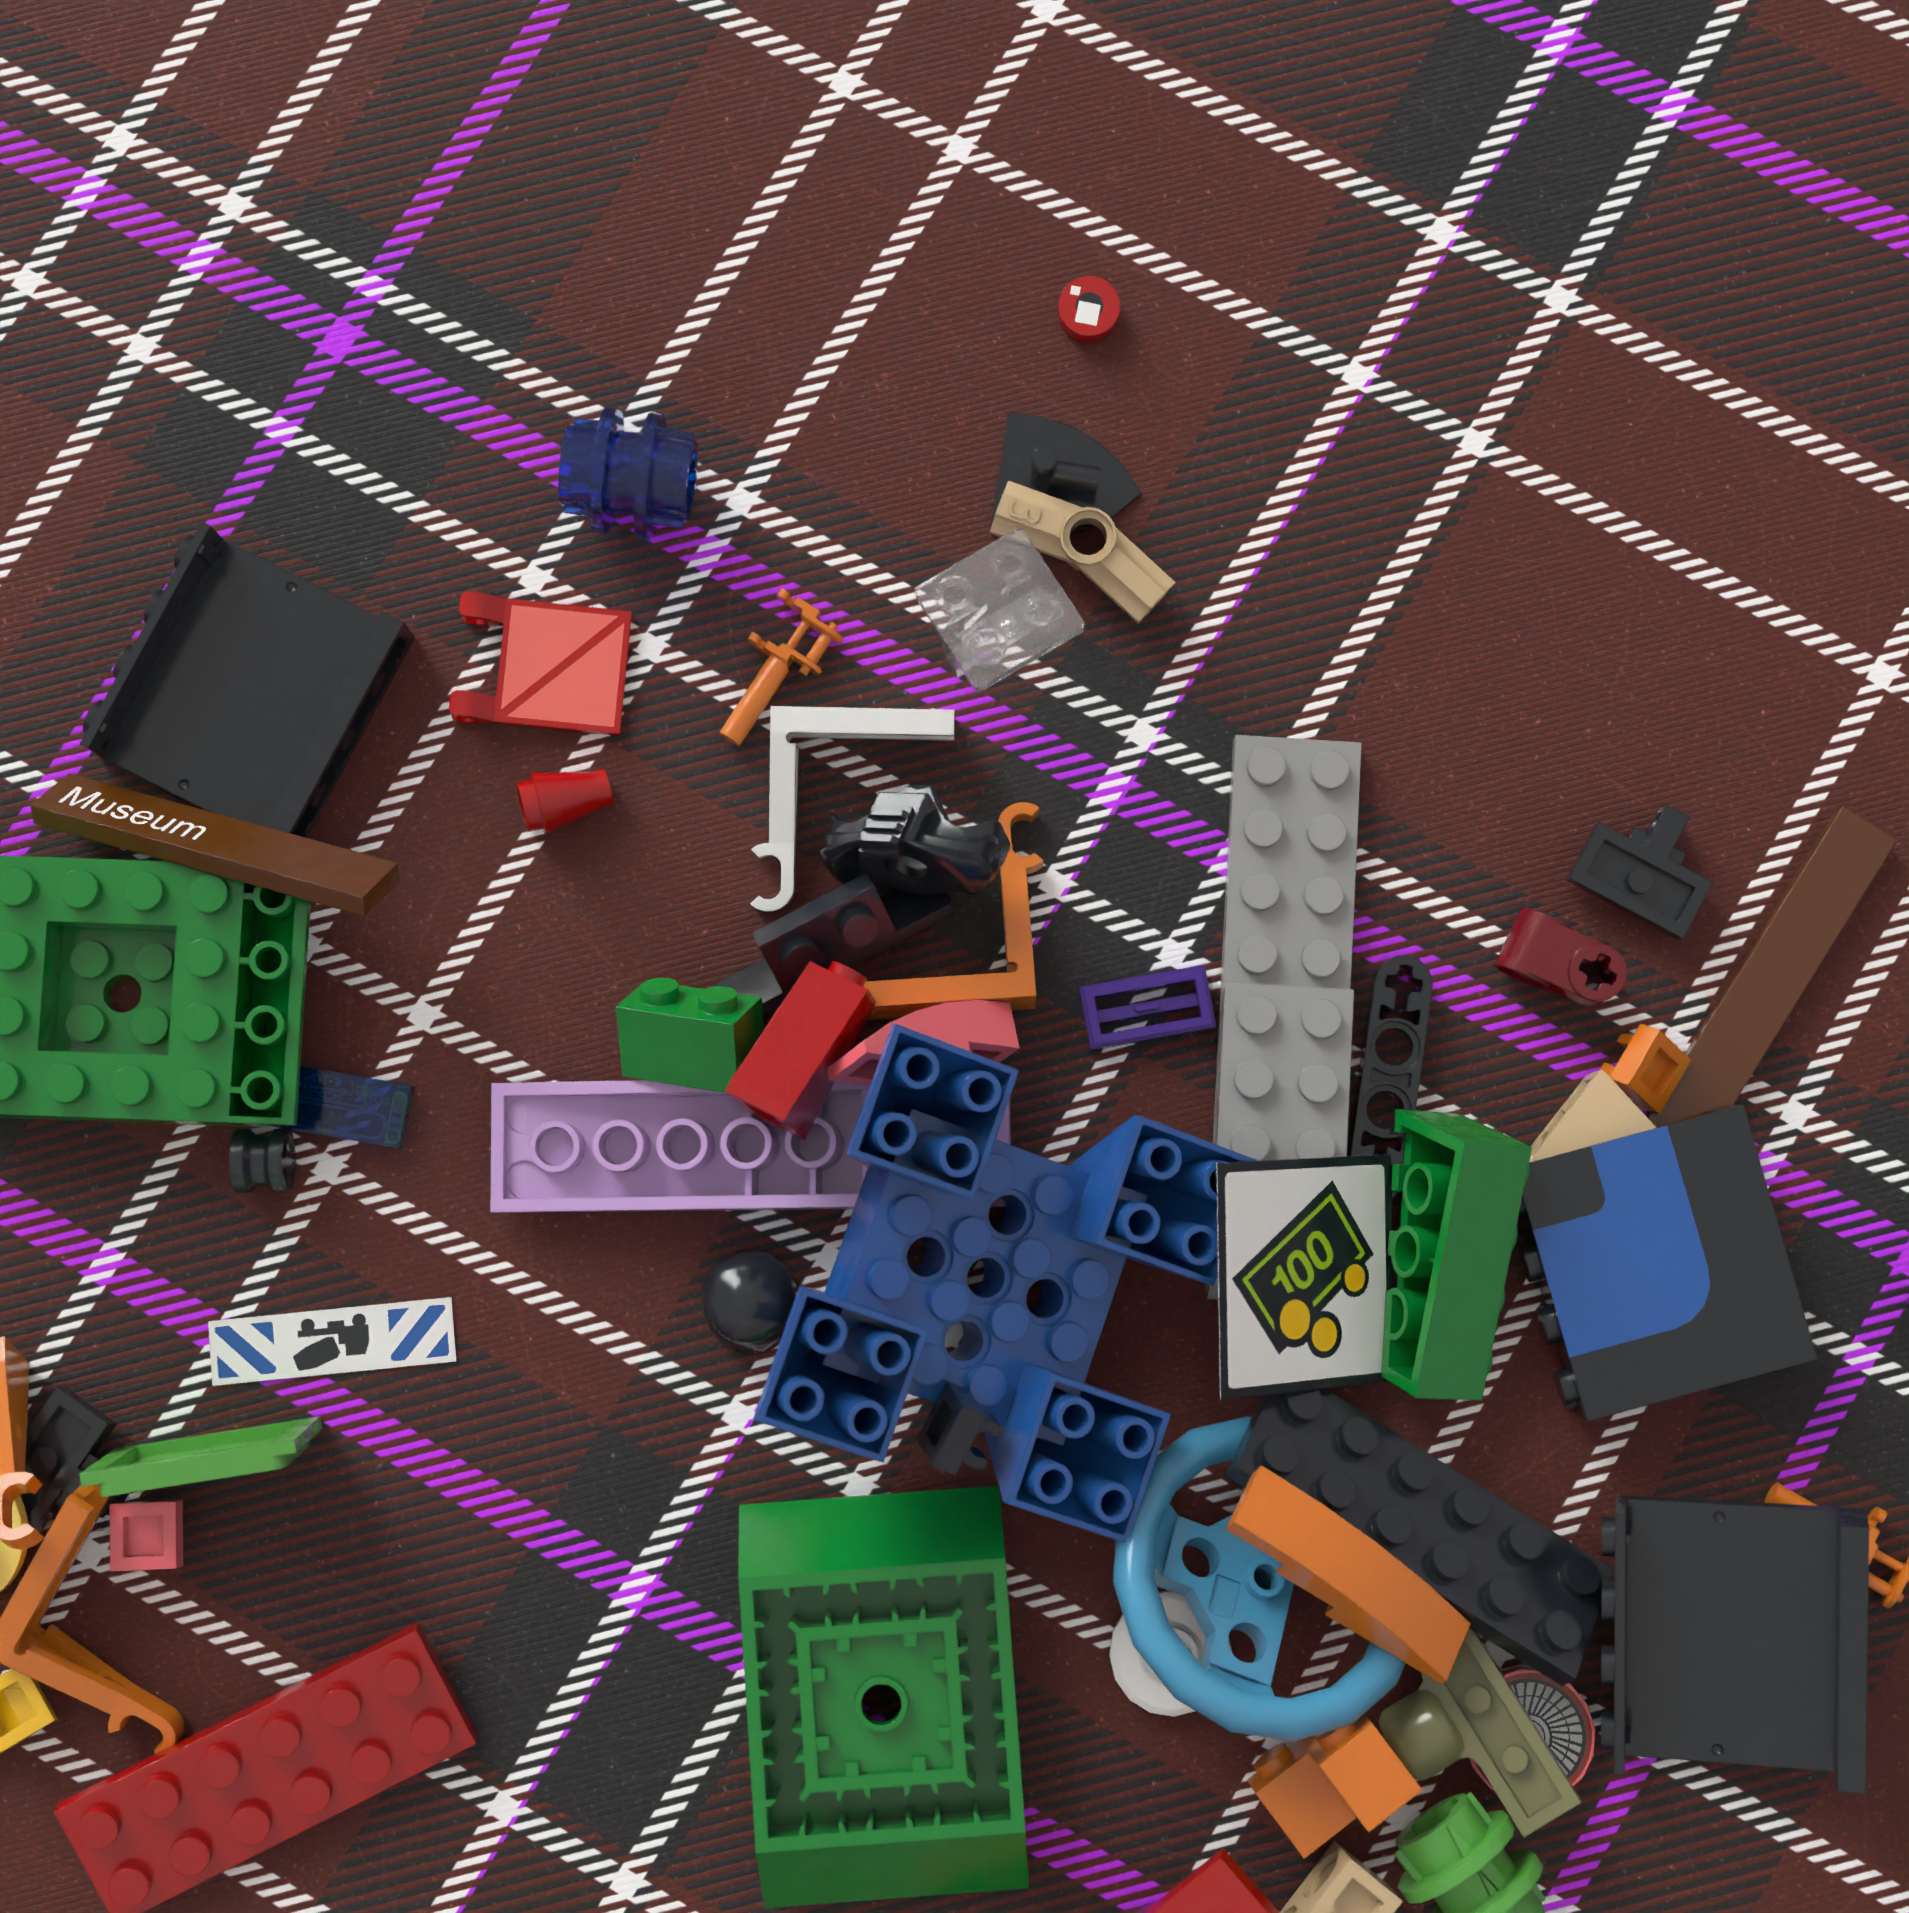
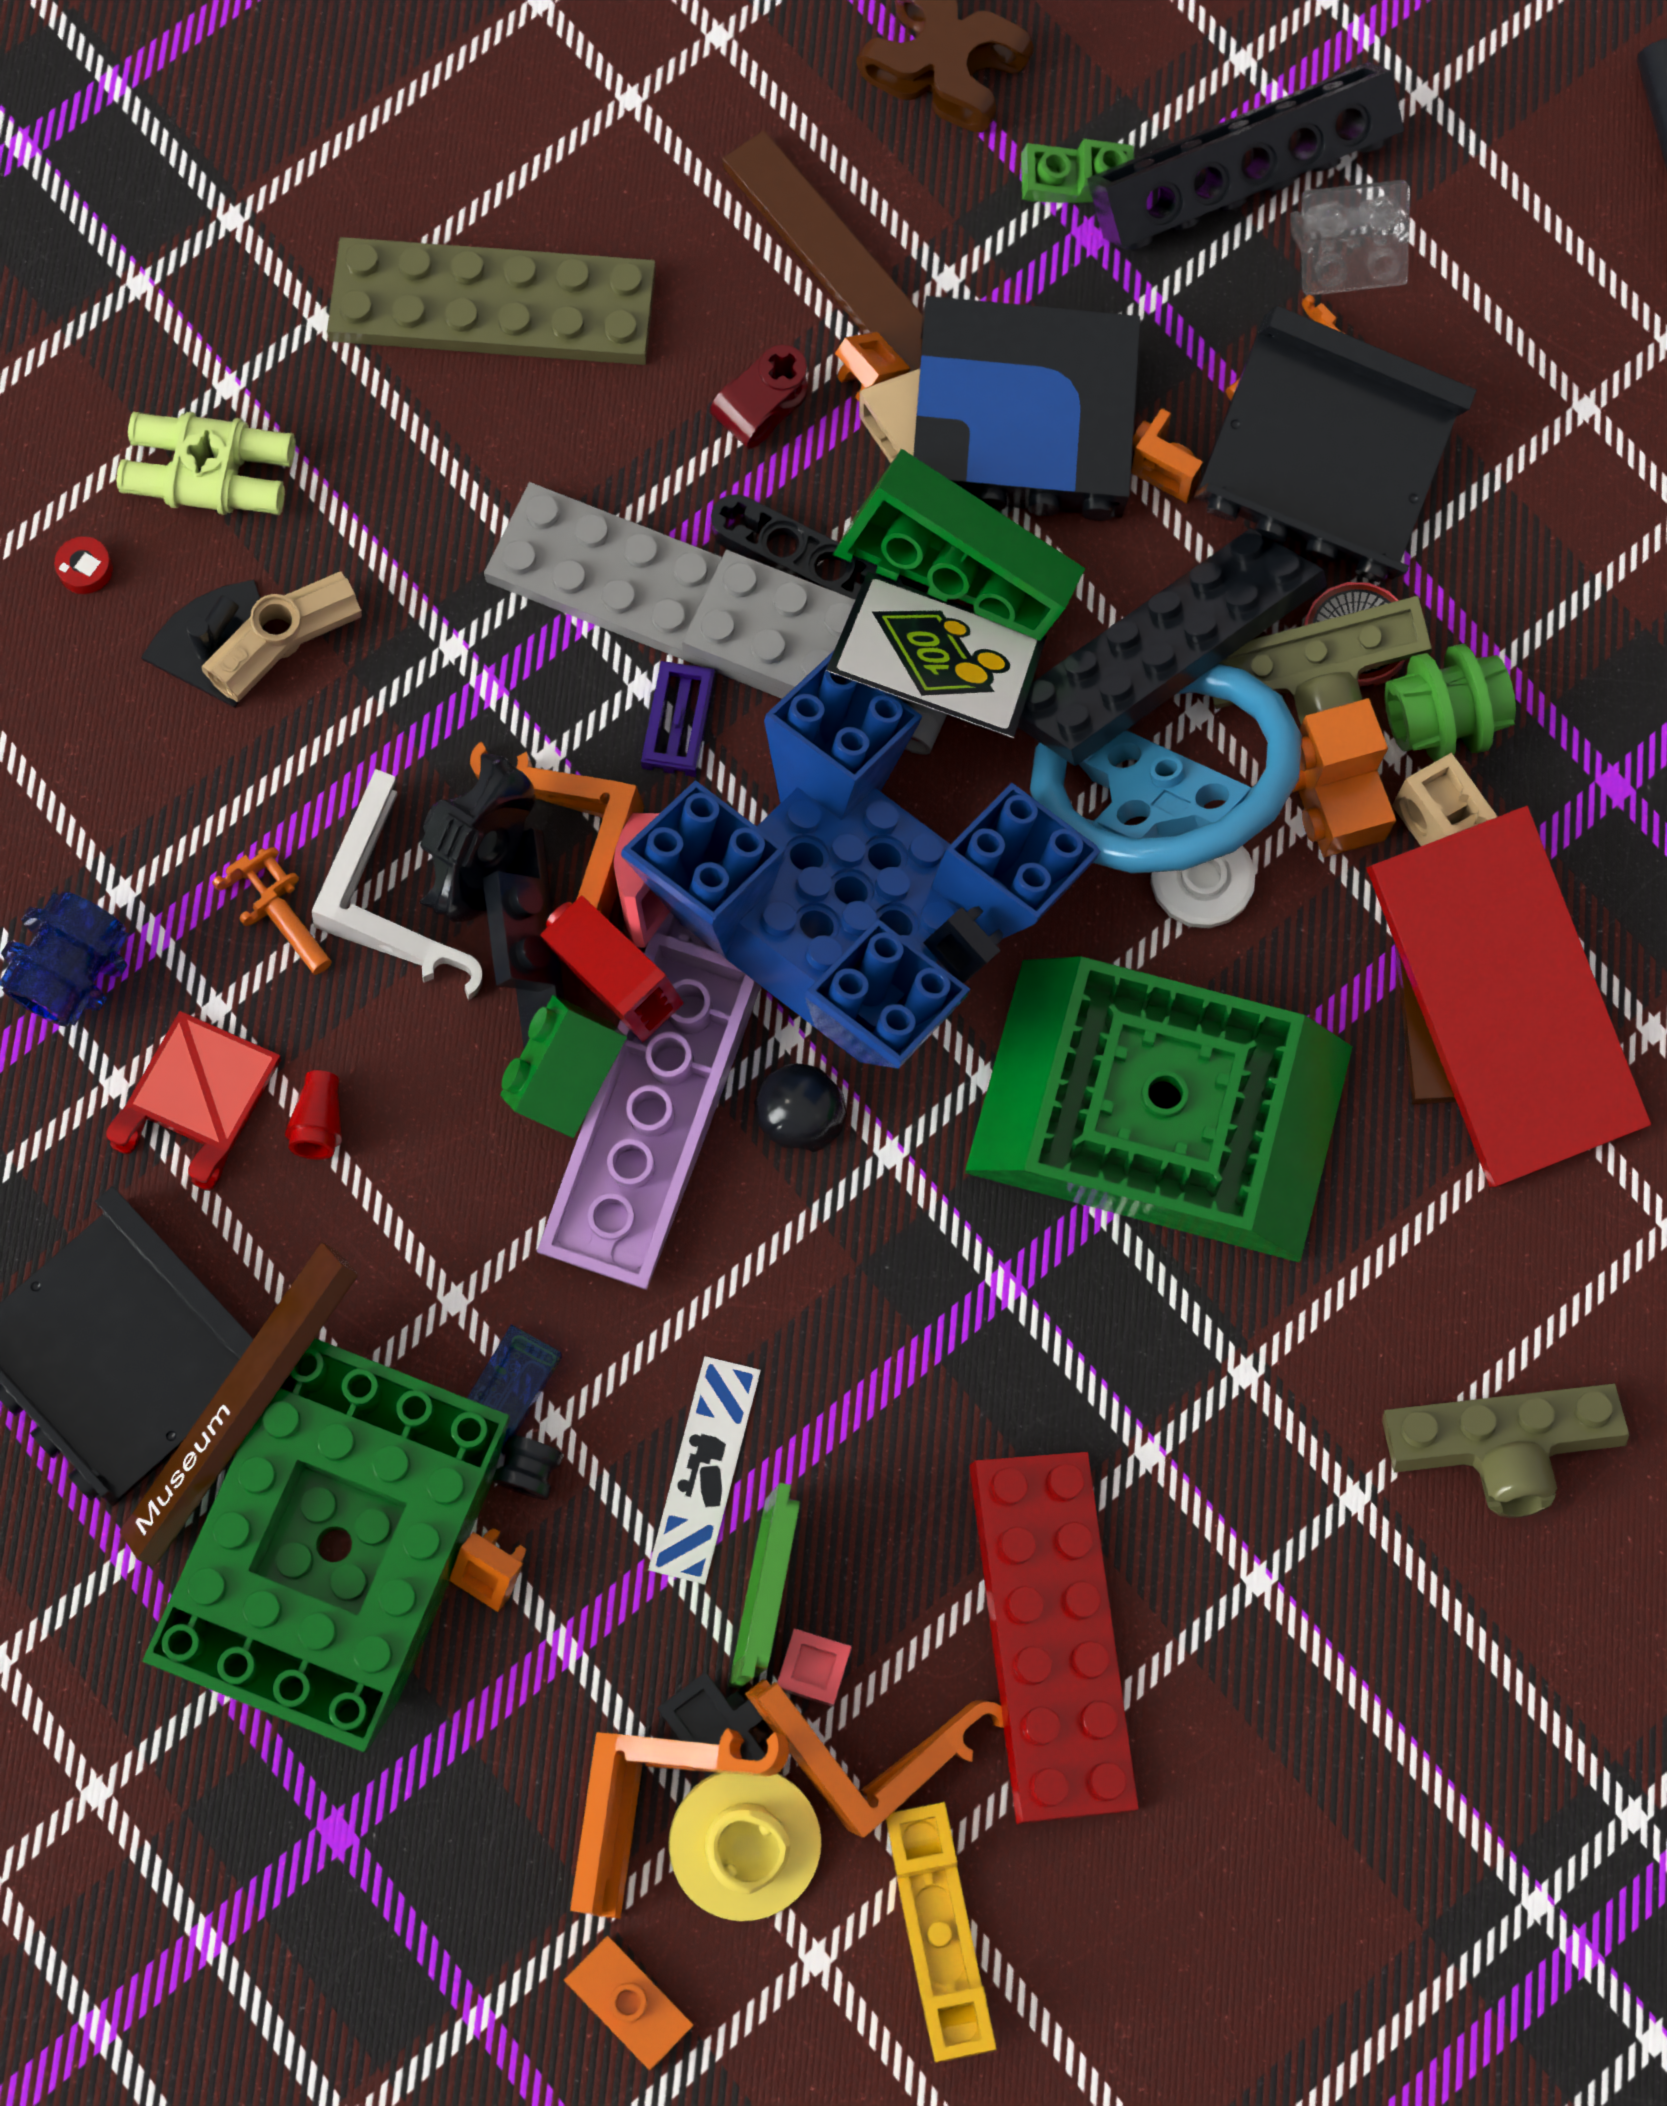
camera: 70 degrees left, 10 degrees down
clear bracket [914,528,1085,692] -> none
orange slope [1225,1465,1471,1684] -> none
black hinge [1565,805,1713,940] -> none
none -> yellowish green pin [116,411,296,515]
none -> olive plate [327,237,656,365]
none -> orange tile [449,1528,526,1612]
none -> orange bracket [1131,408,1203,503]

